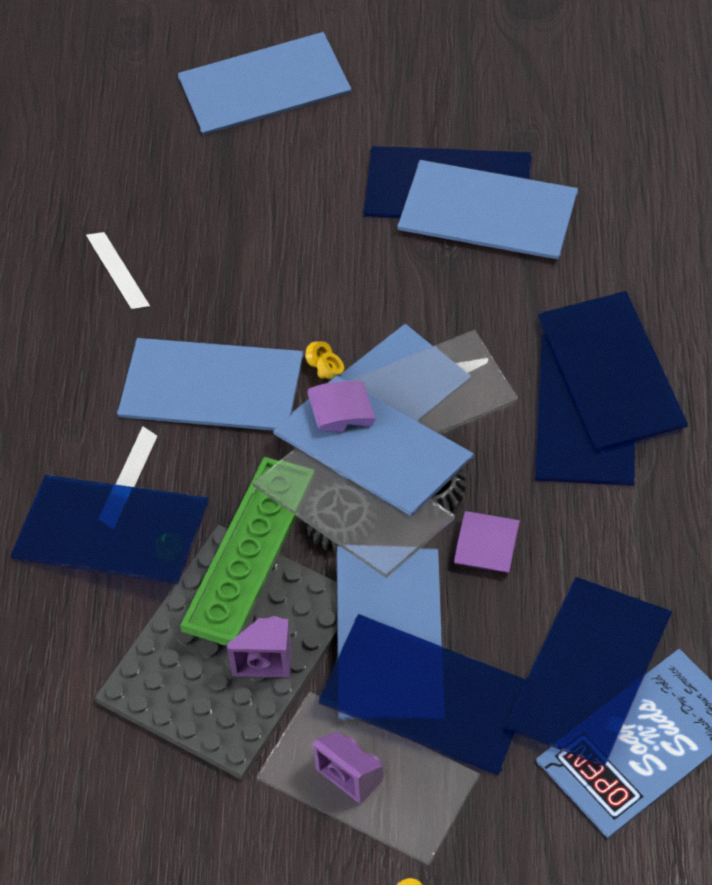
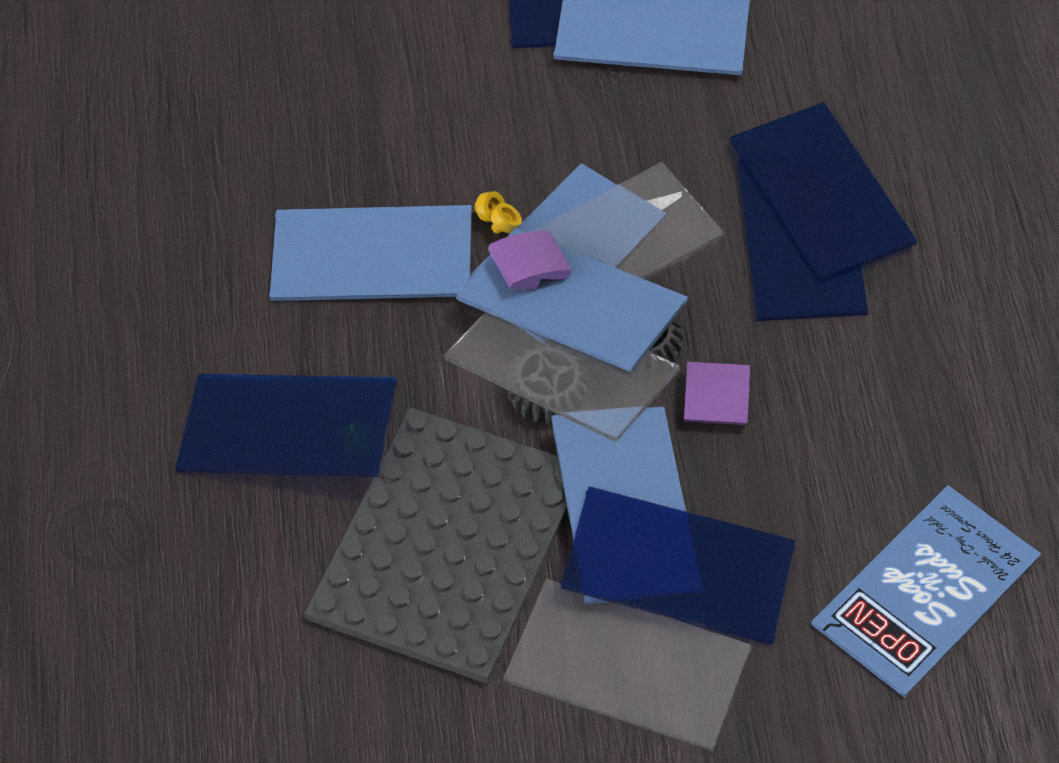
camera: 10 degrees left, 0 degrees up
white sticker [86,232,150,309] -> none
white sticker [99,427,157,530] -> none
bright green plate [180,457,315,646] -> none
medium lavender slope [227,616,292,677] -> none
medium lavender slope [312,731,384,804] -> none
clear blue piece [505,577,672,767] -> none

